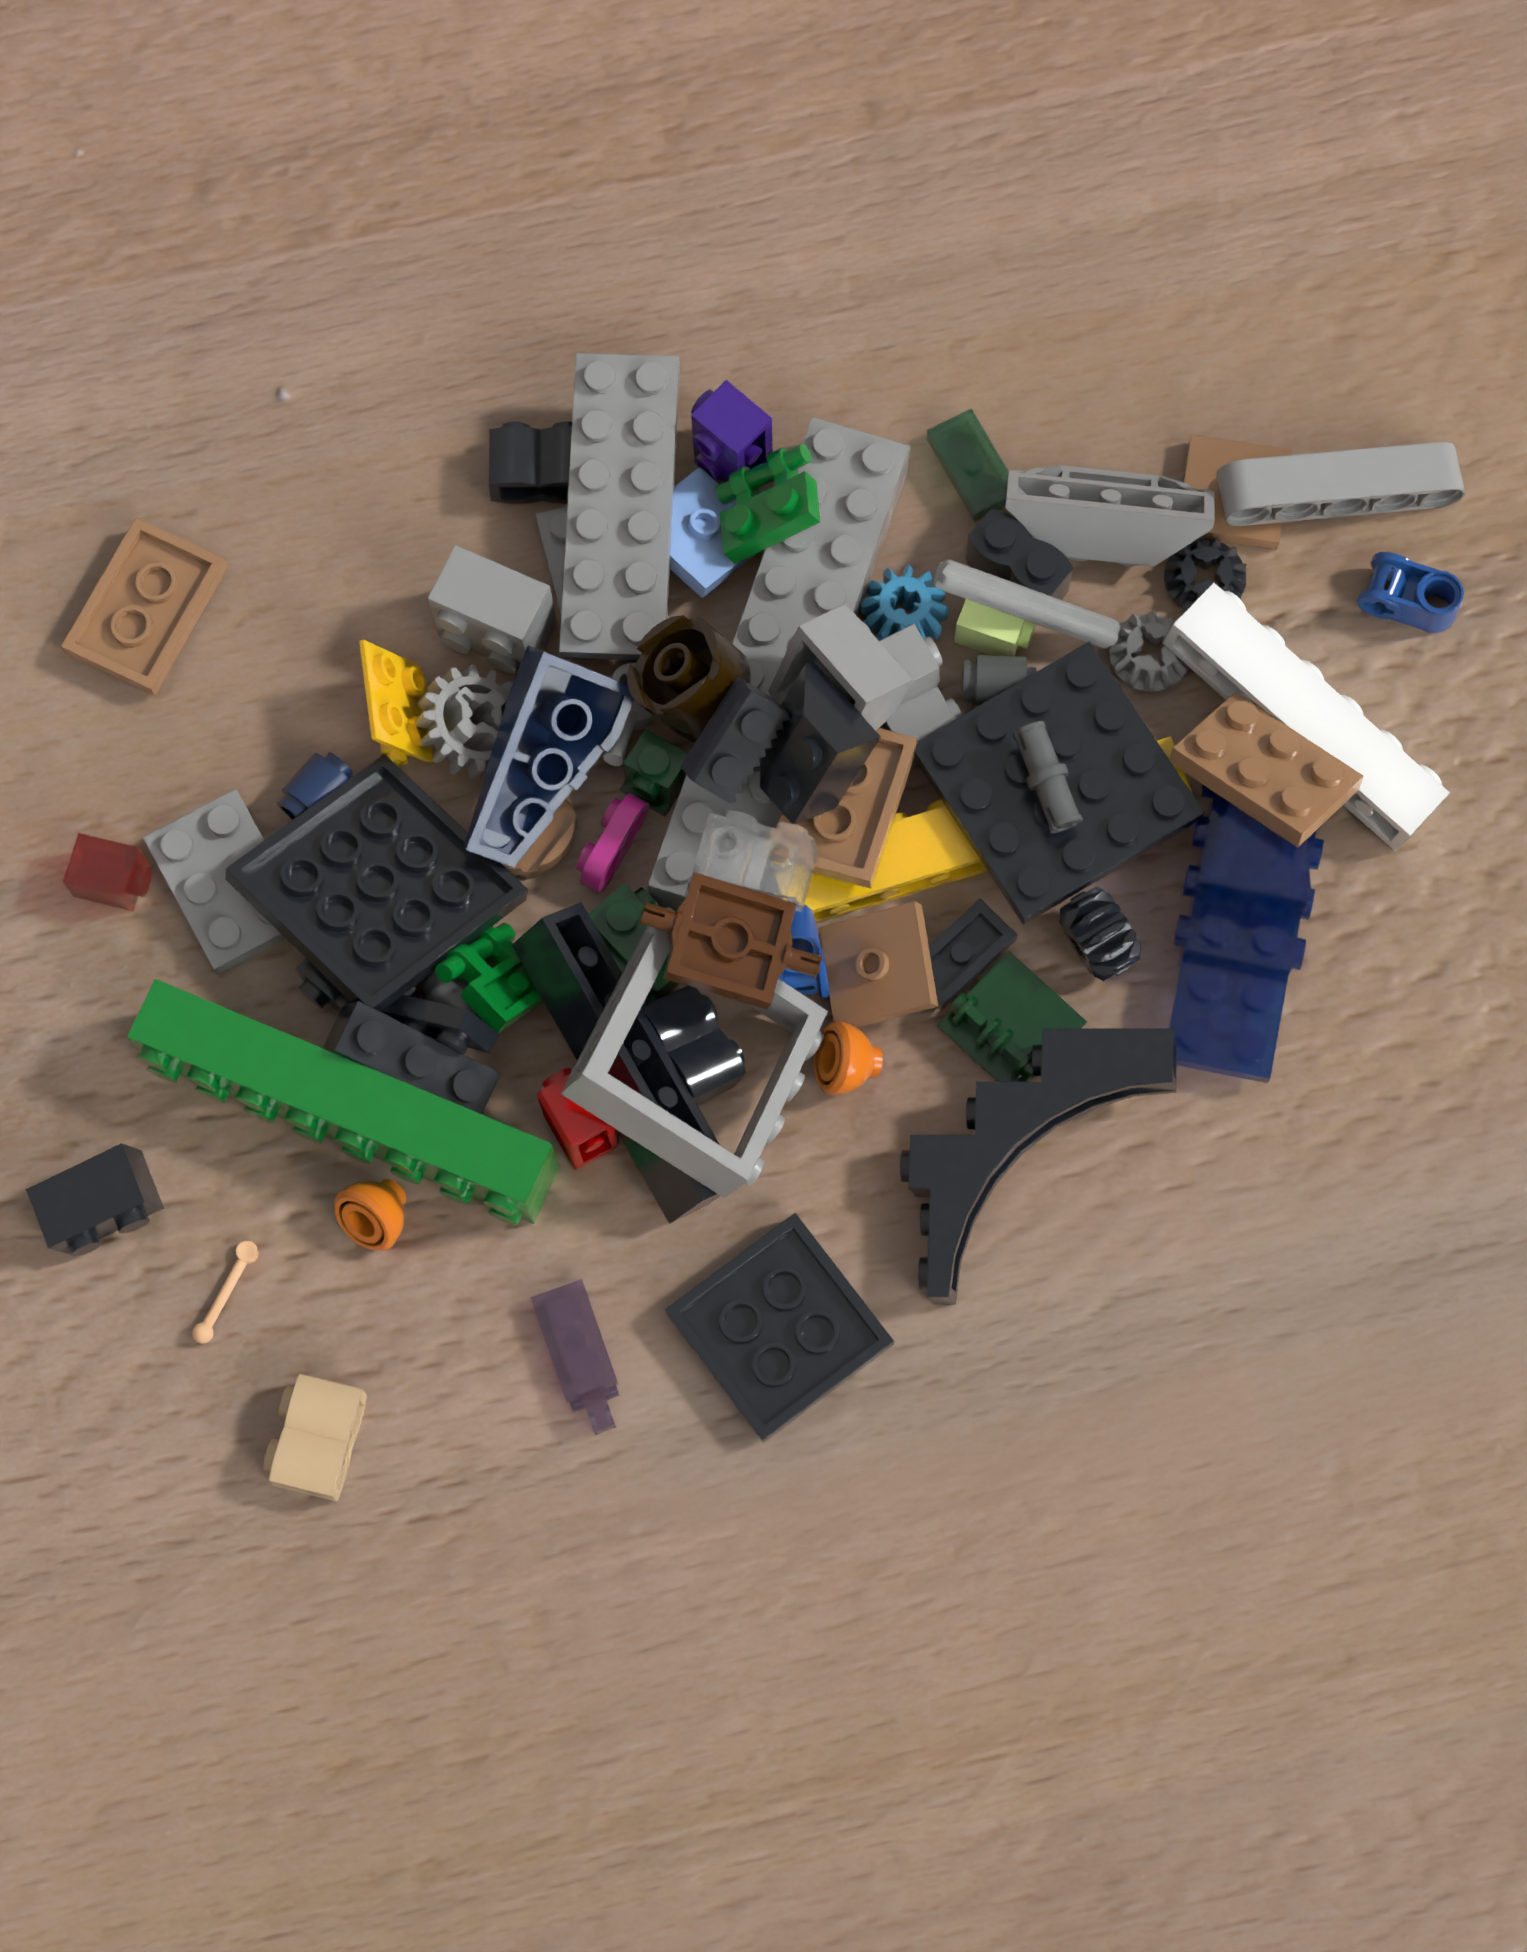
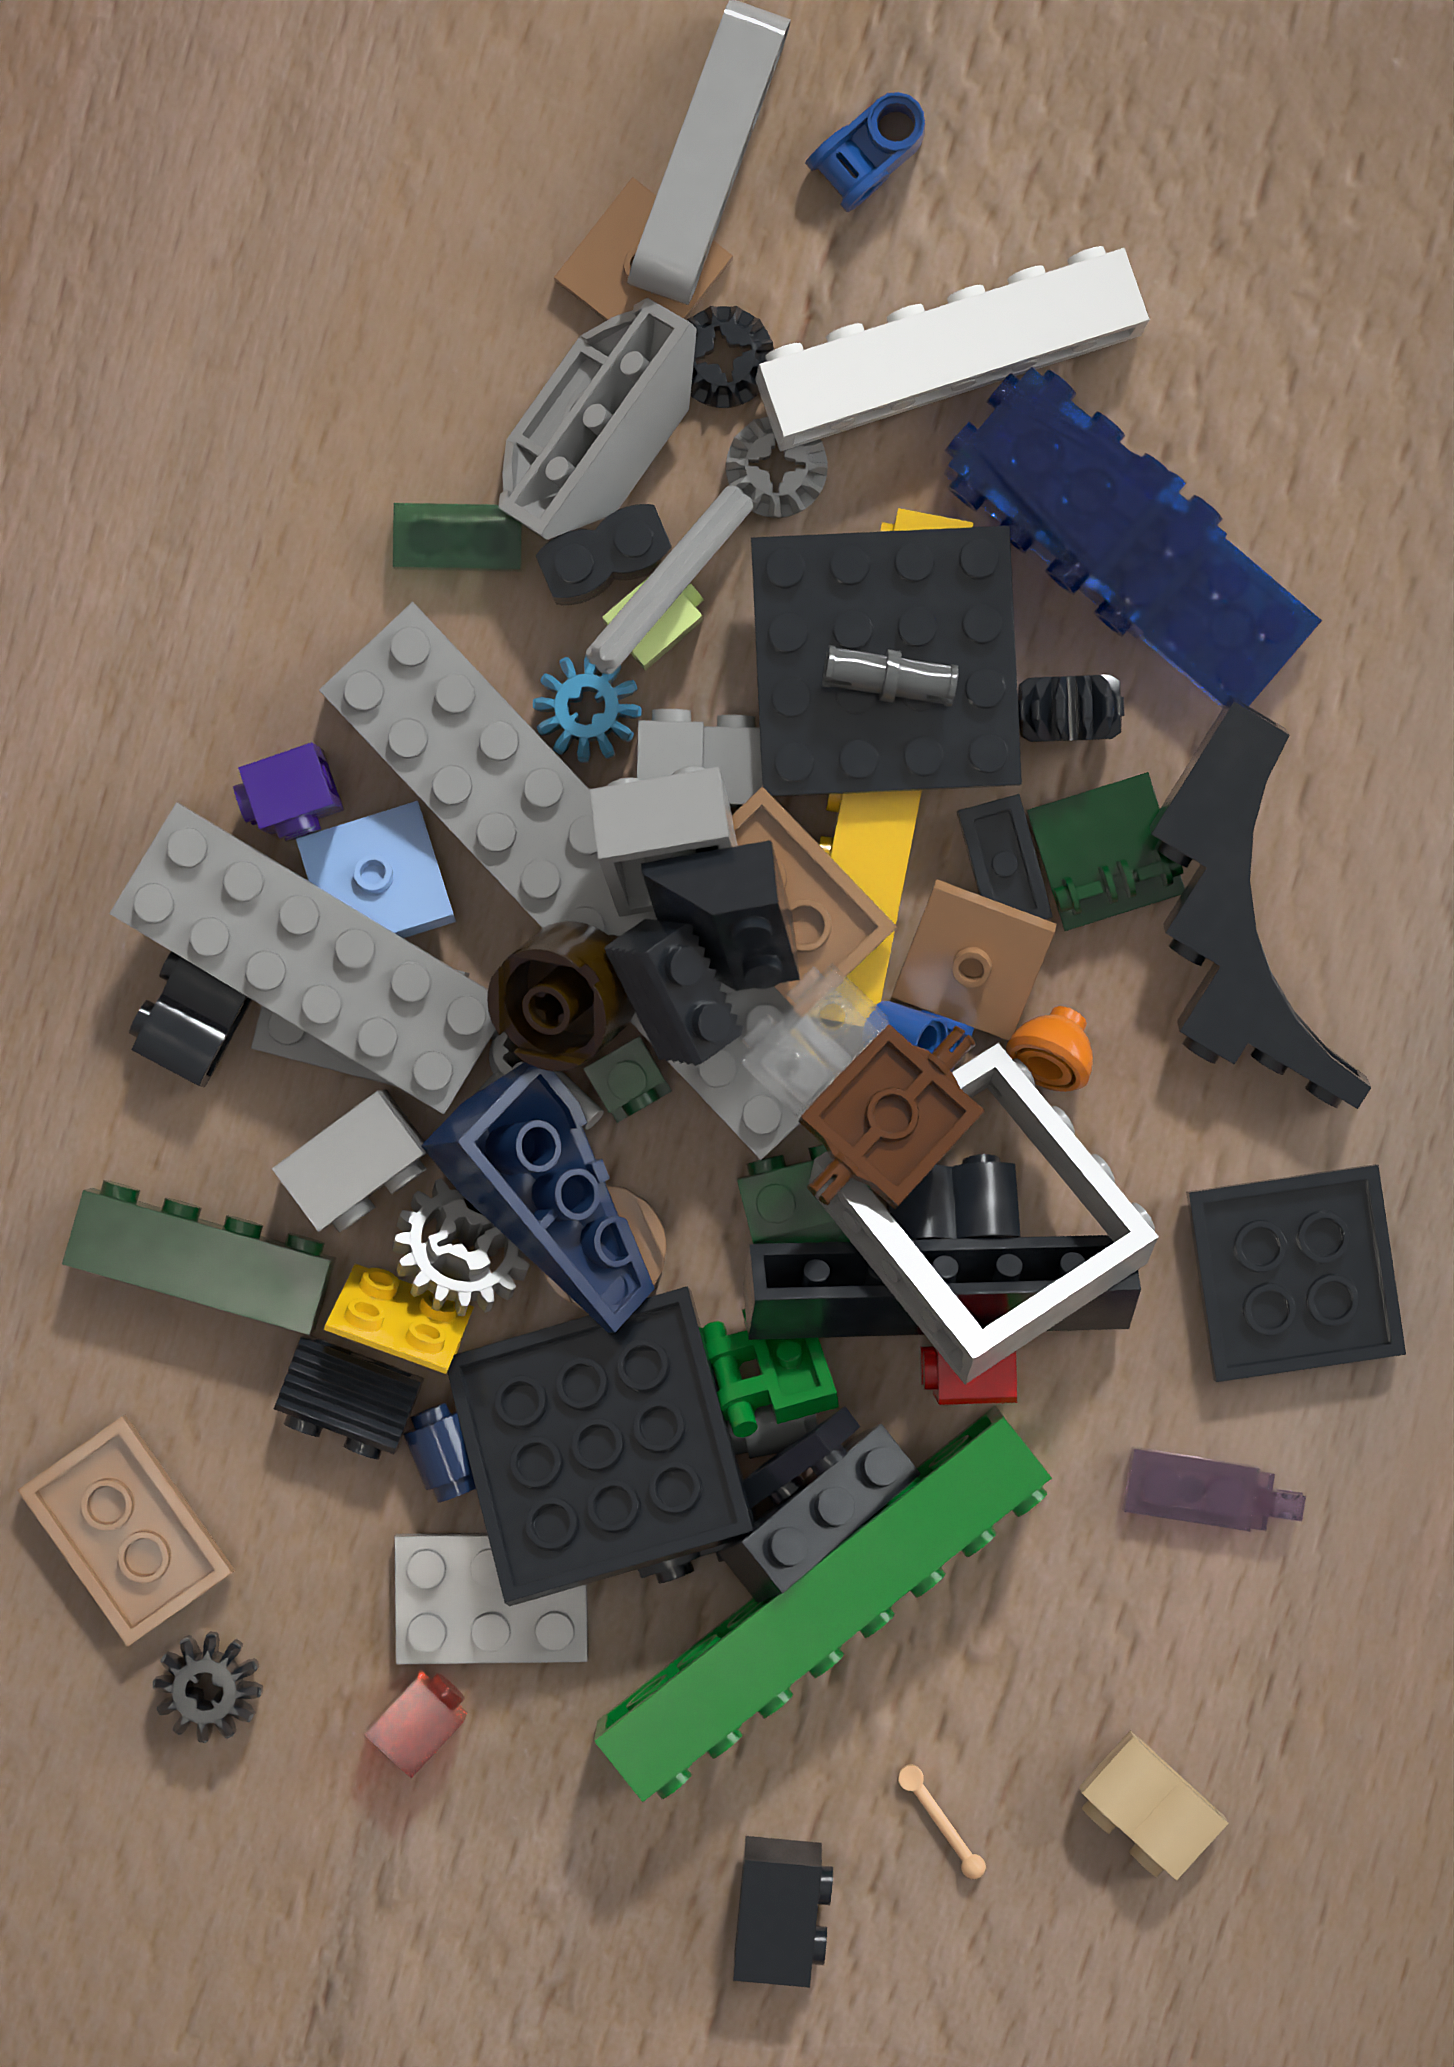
camera: 60 degrees left, 15 degrees up
orange brick [334,1179,406,1251] -> none
dark pink plate [576,793,649,893] -> none
green plate [715,444,820,564] -> none
dark grey brick [962,655,1036,707] -> none
medium nougat plate [1169,692,1364,848] -> none
none -> brick [62,1180,336,1335]
none -> black gear [153,1631,263,1743]
none -> black brick [274,1334,424,1460]

